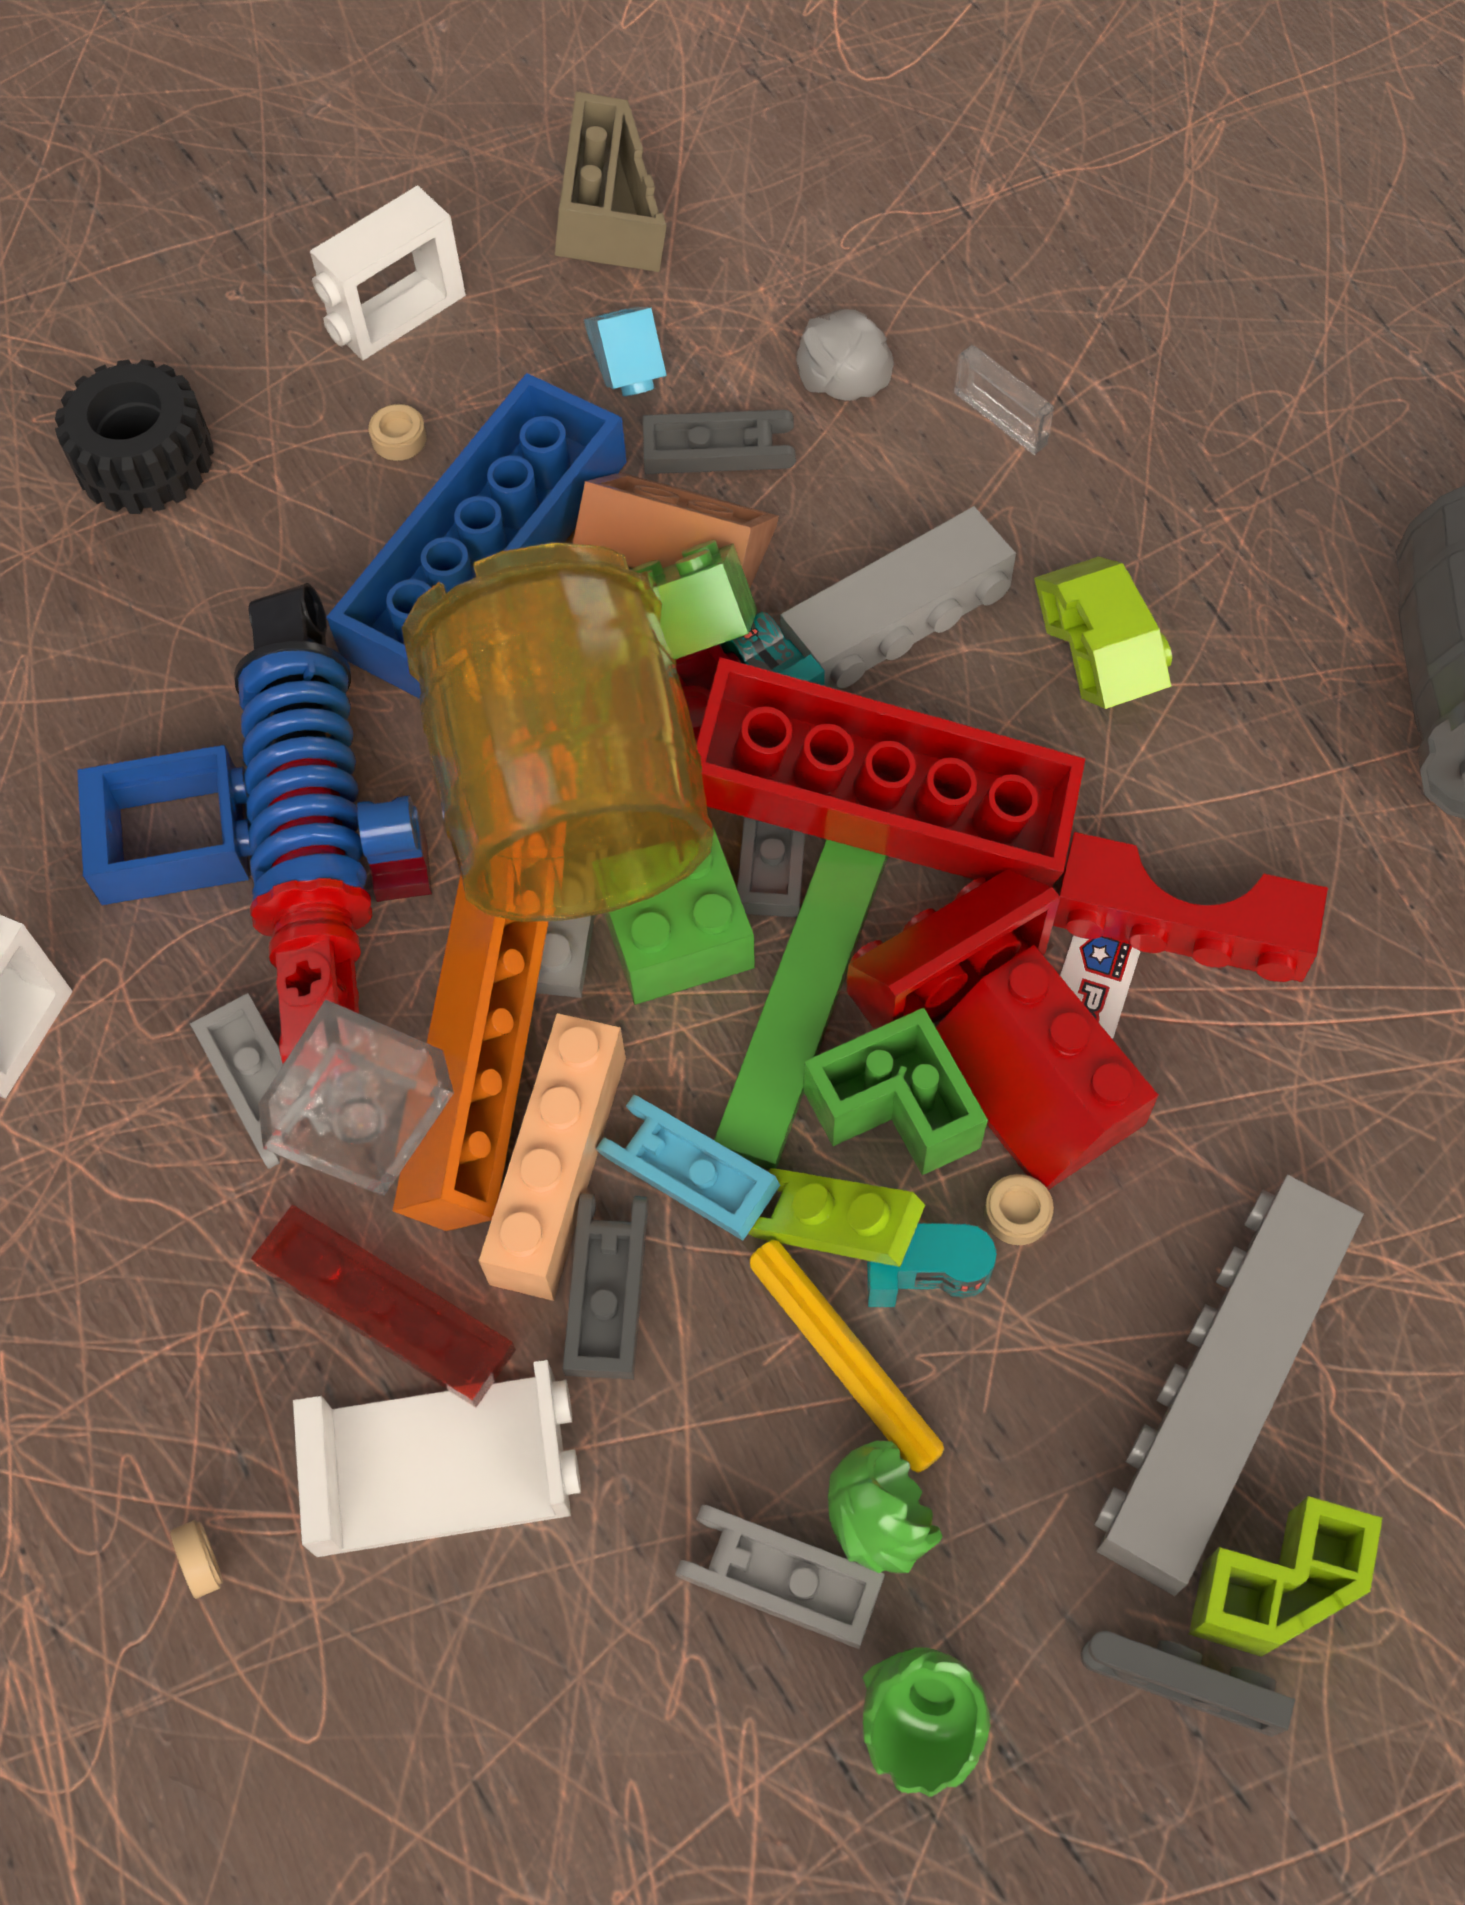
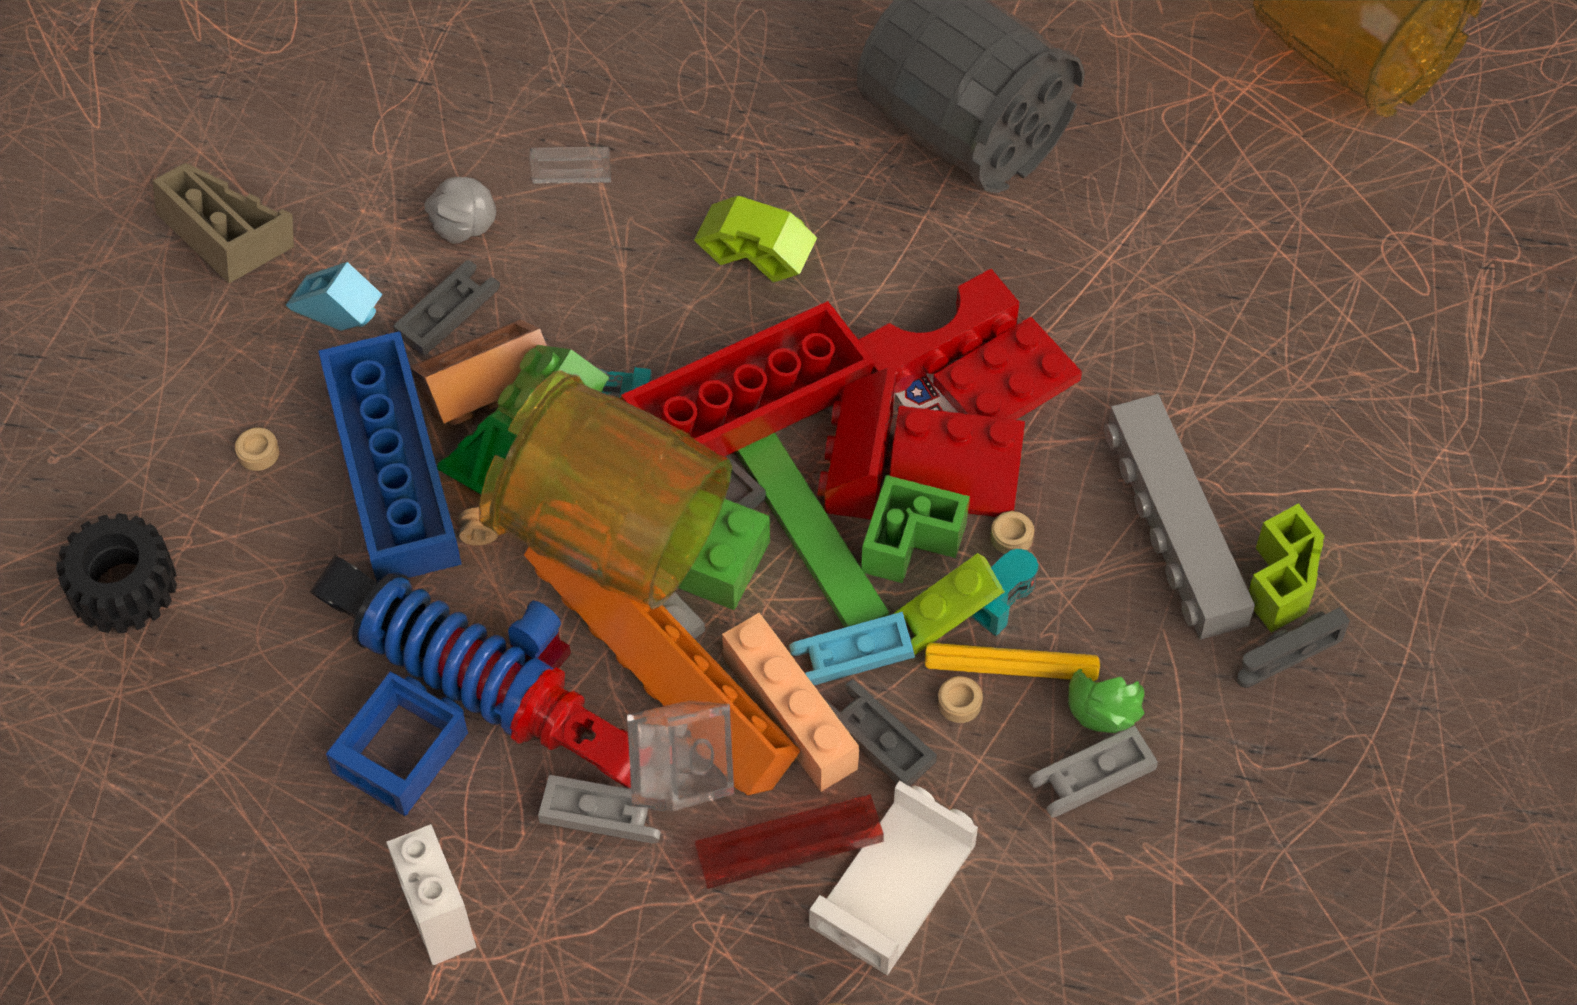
camera: 50 degrees left, 5 degrees down
white window [310,185,466,361] -> none
light grey brick [780,506,1016,689] -> none
bright green hair [862,1647,990,1797] -> none
none -> red plate [933,317,1082,420]
none -> tan tile [938,676,983,723]

